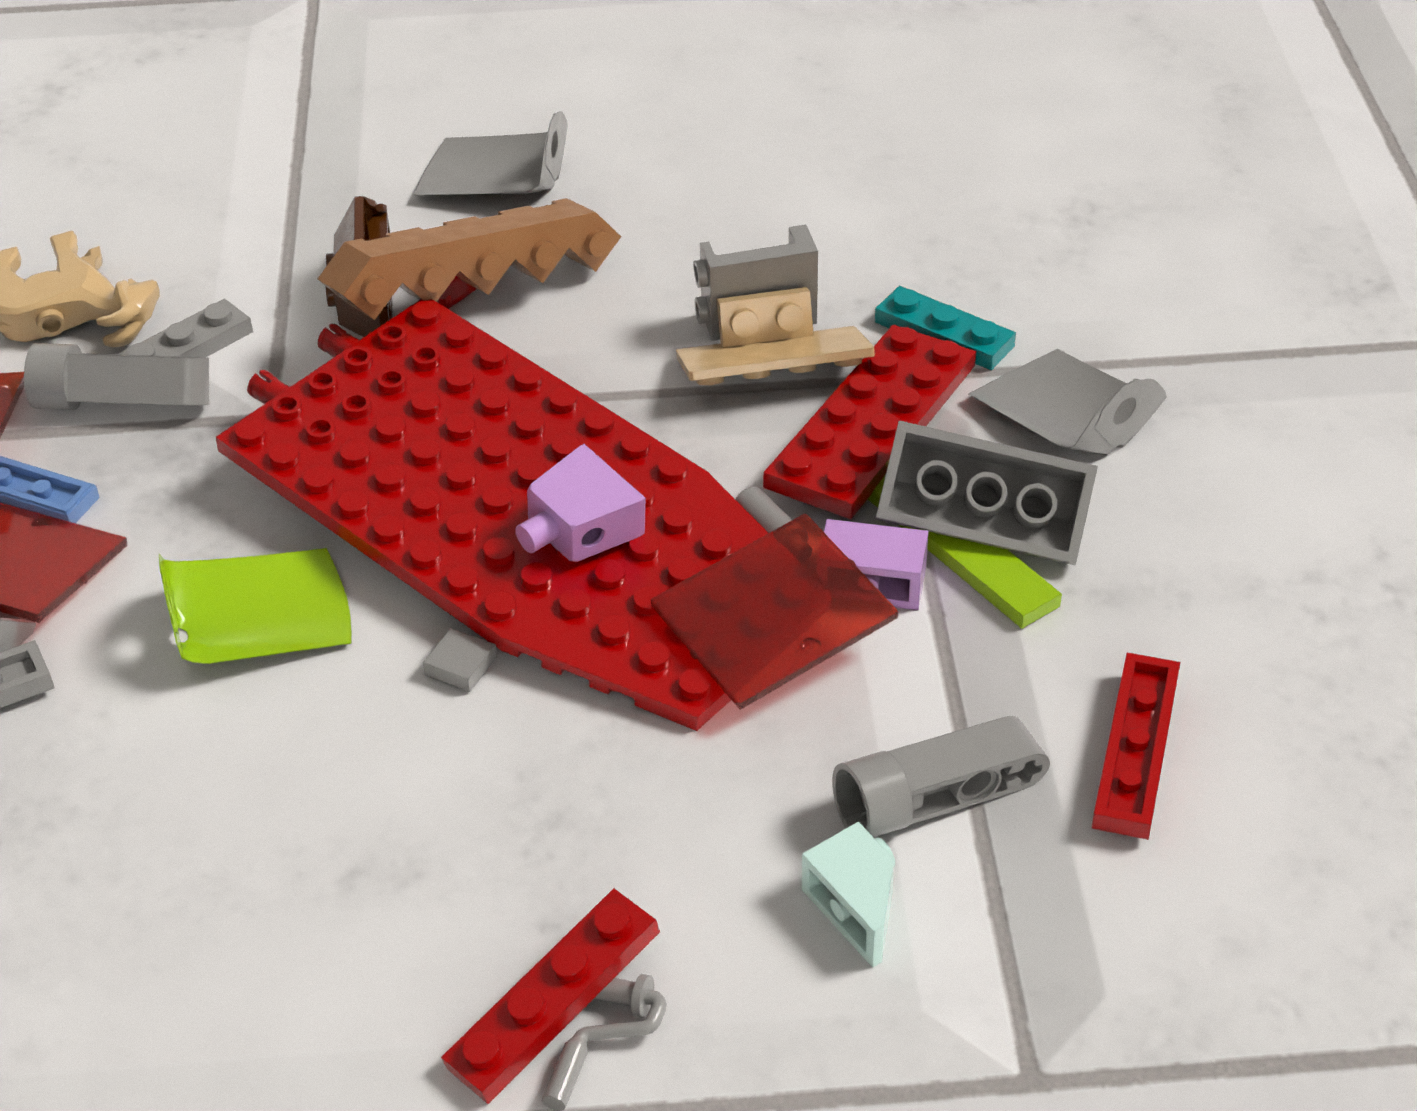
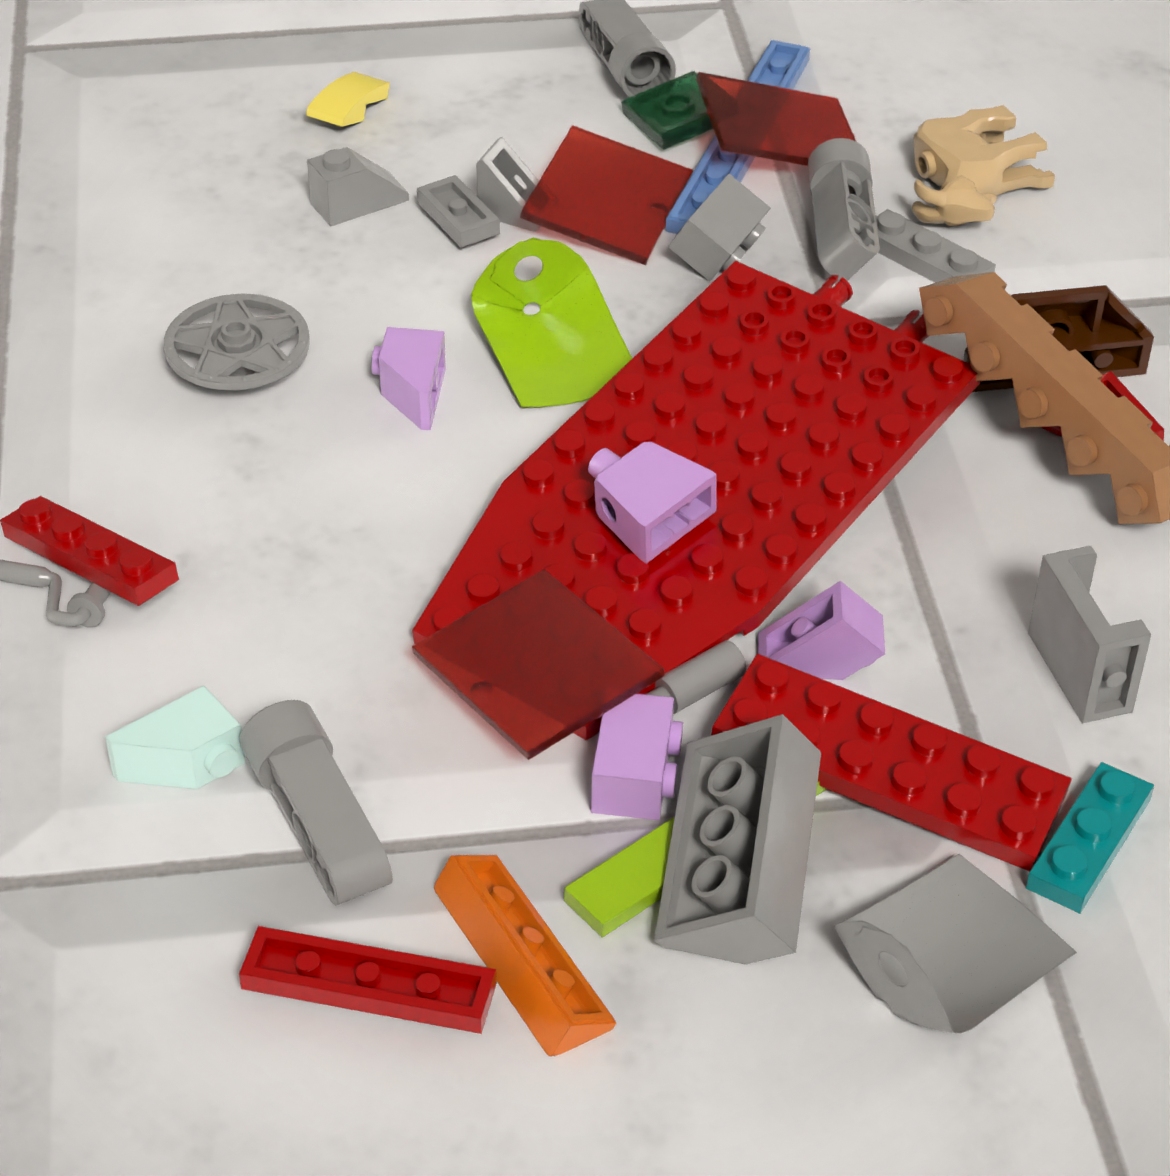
camera: 85 degrees right, 0 degrees up
light grey tile [423,628,497,692] -> none
tan bracket [676,287,875,385] -> none
none -> light grey wheel [164,294,310,390]
none -> lavender slope [372,327,446,430]
none -> orange slope [434,855,616,1056]
none -> light grey brick [668,174,771,281]
none -> lavender slope [758,581,885,680]

